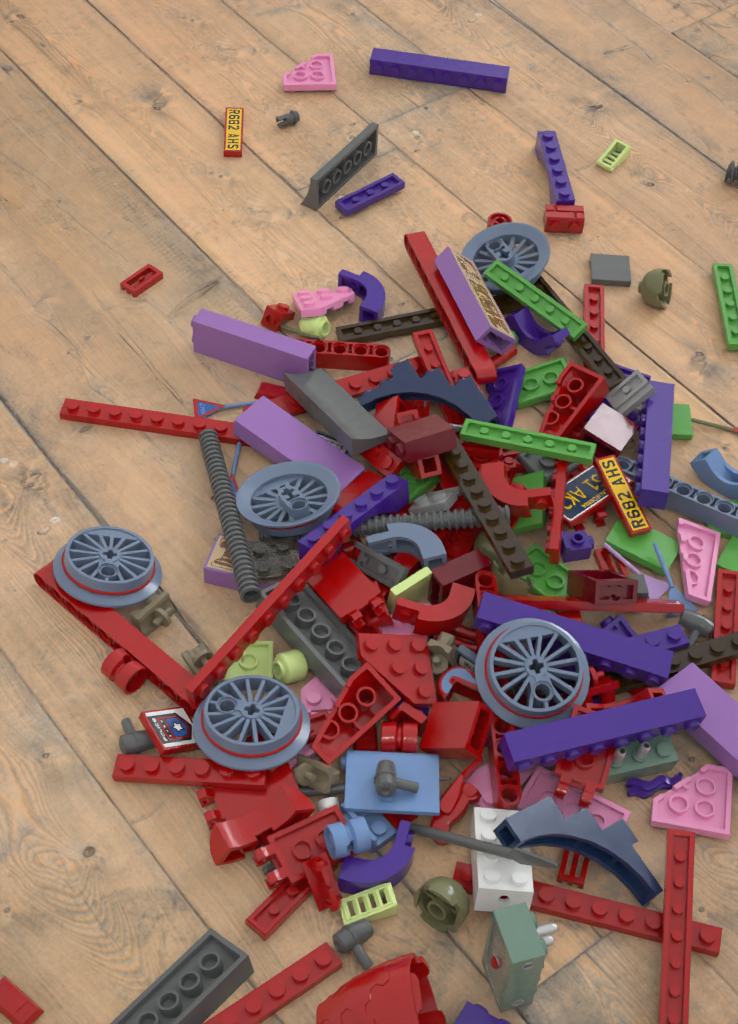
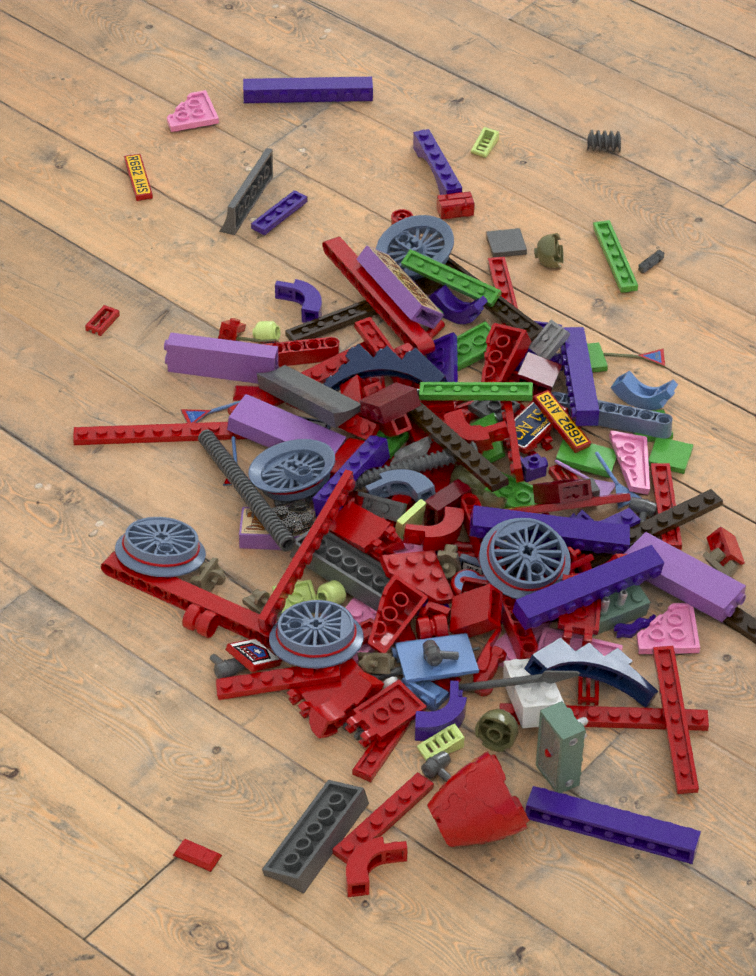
camera: 10 degrees left, 5 degrees down
dark grey pin [276,110,300,128] -> none
bright pink plate [292,286,355,318] -> none
red hinge [301,851,343,912] -> none
medium blue wheel [324,816,372,860] -> none

